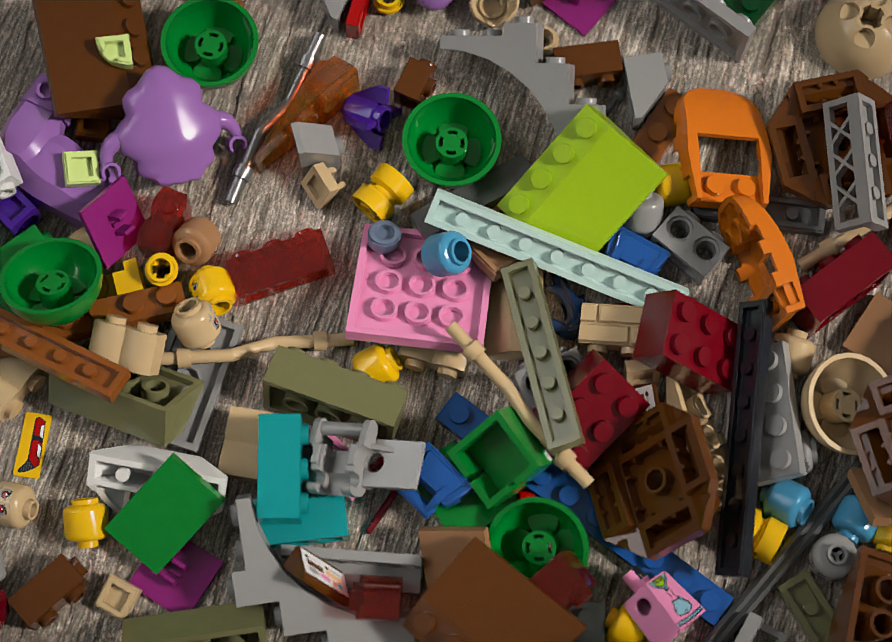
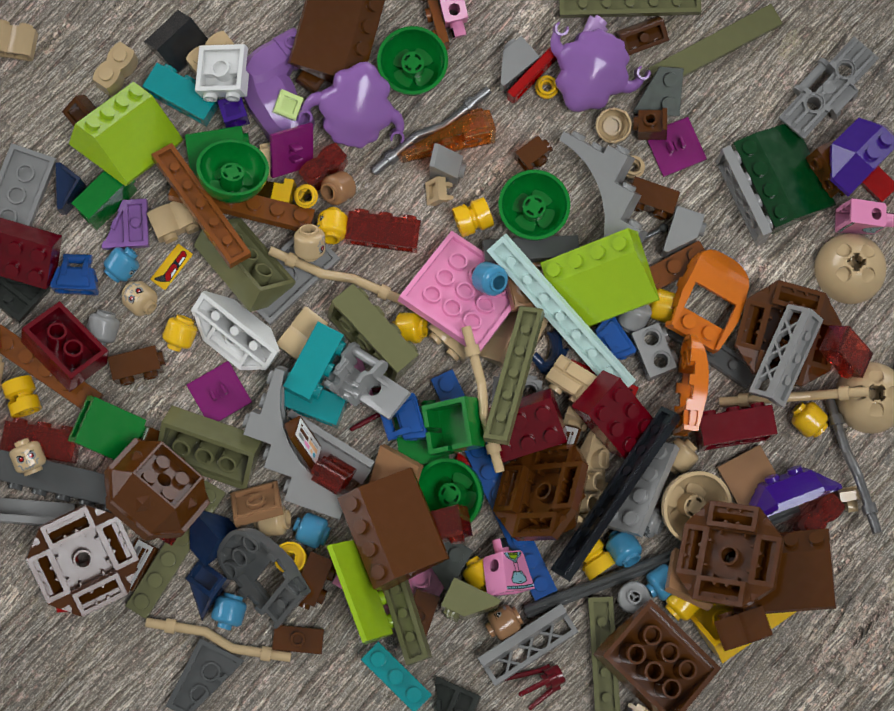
camera: 30 degrees right, 5 degrees up
tan brick [88,314,167,376] -> none
tan tile [93,573,143,621] -> none
yellowish green tile [95,34,133,69] -> none
green tile [104,452,226,575] -> none
dark purple brick [341,84,403,151] -> none
sand blue tile [368,220,401,254] -> none

